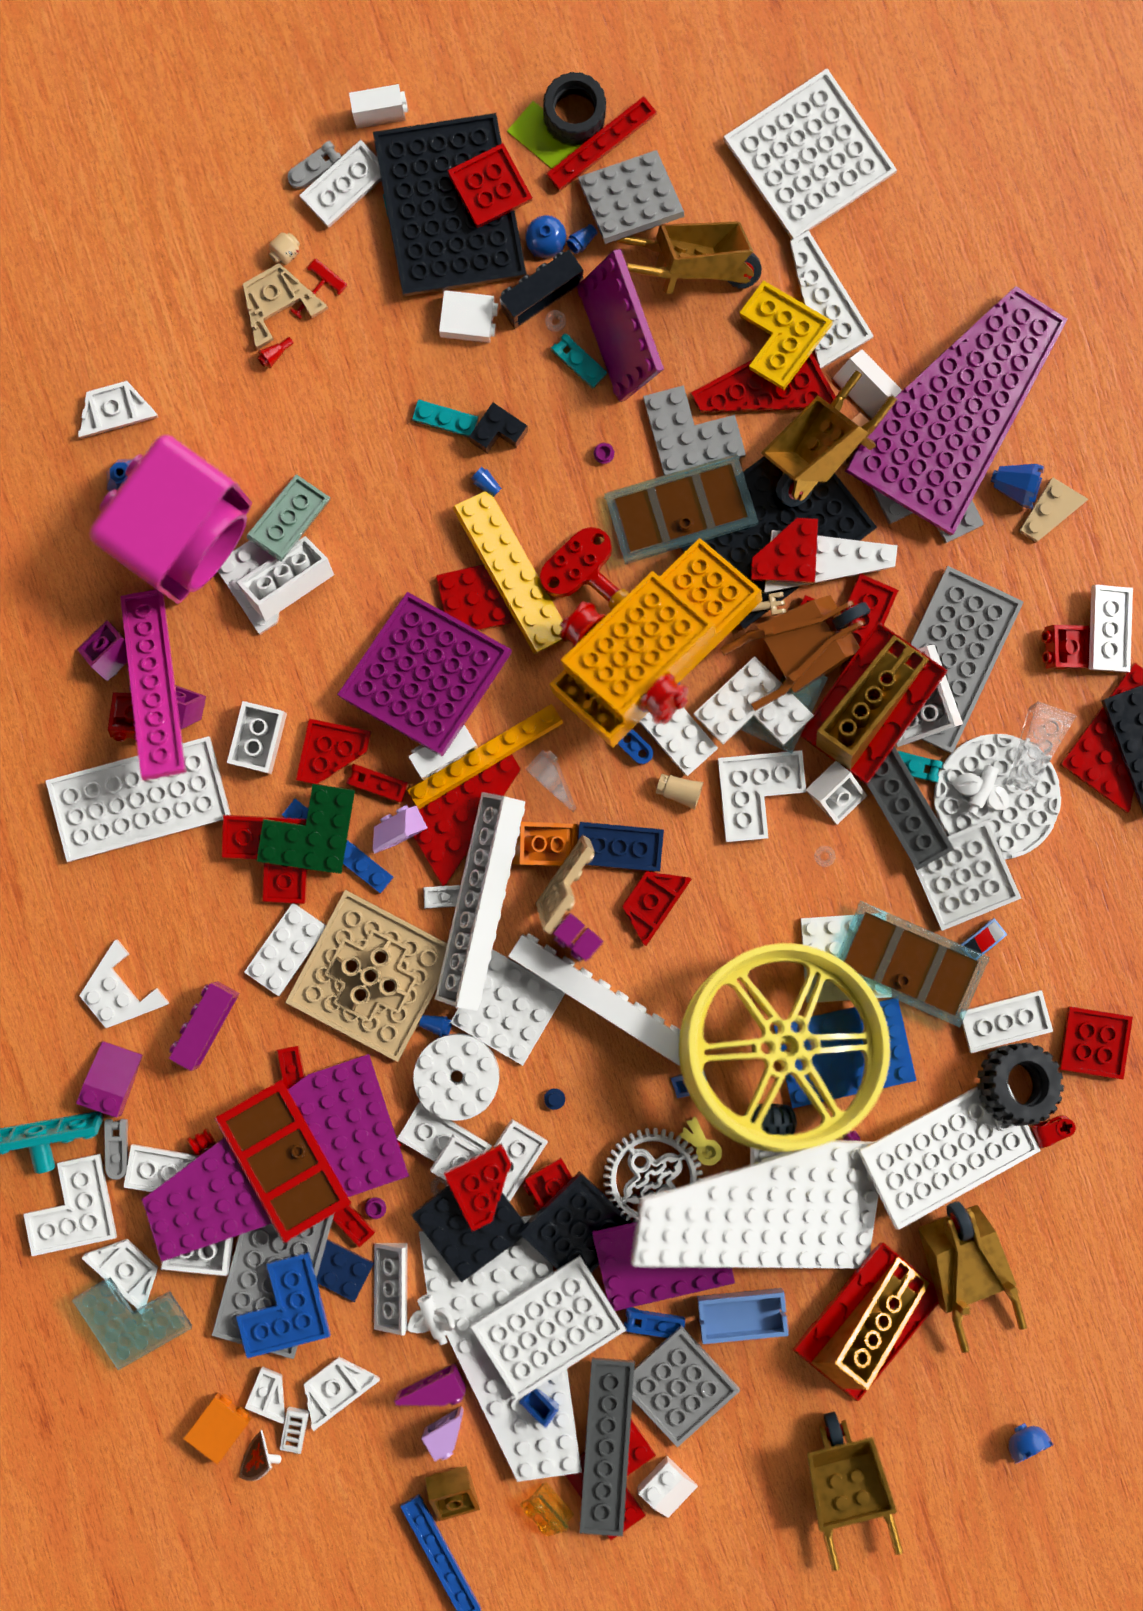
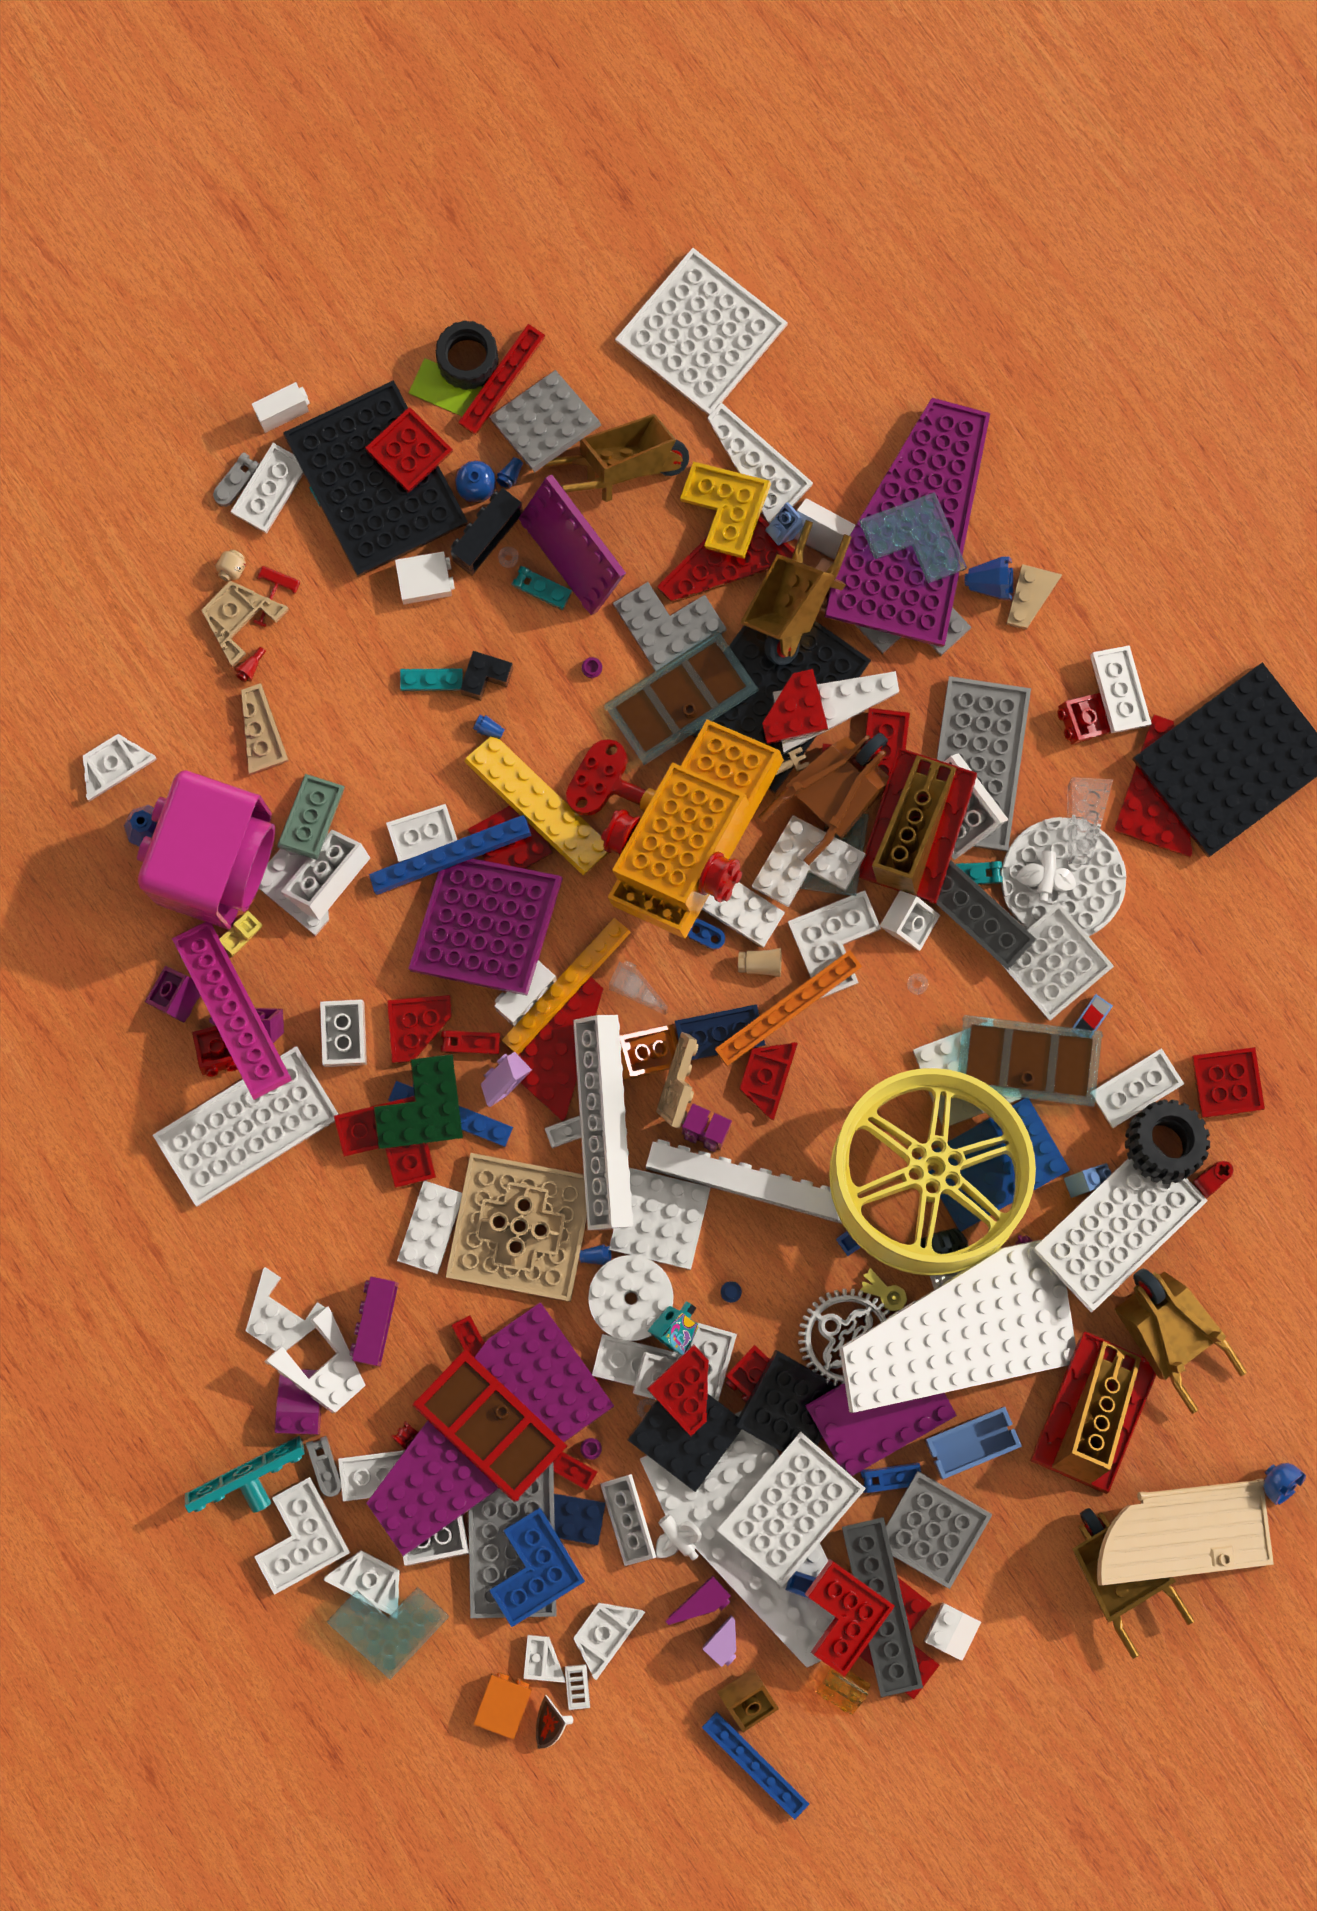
camera: 15 degrees left, 5 degrees down
none -> light yellow slope [220,911,263,957]
none -> tan wing [241,683,289,775]
none -> white wing [264,1306,366,1413]
none -> blue plate [369,815,532,895]
none -> white plate [386,804,457,862]
none -> teal torso [648,1301,698,1355]
none -> orange plate [715,950,862,1067]
none -> medium blue slope [765,502,803,545]
none -> red plate [805,1559,895,1677]
none -> clear light blue plate [859,492,967,584]
none -> medium blue slope [1064,1163,1112,1198]
none -> tan door [1097,1479,1274,1585]

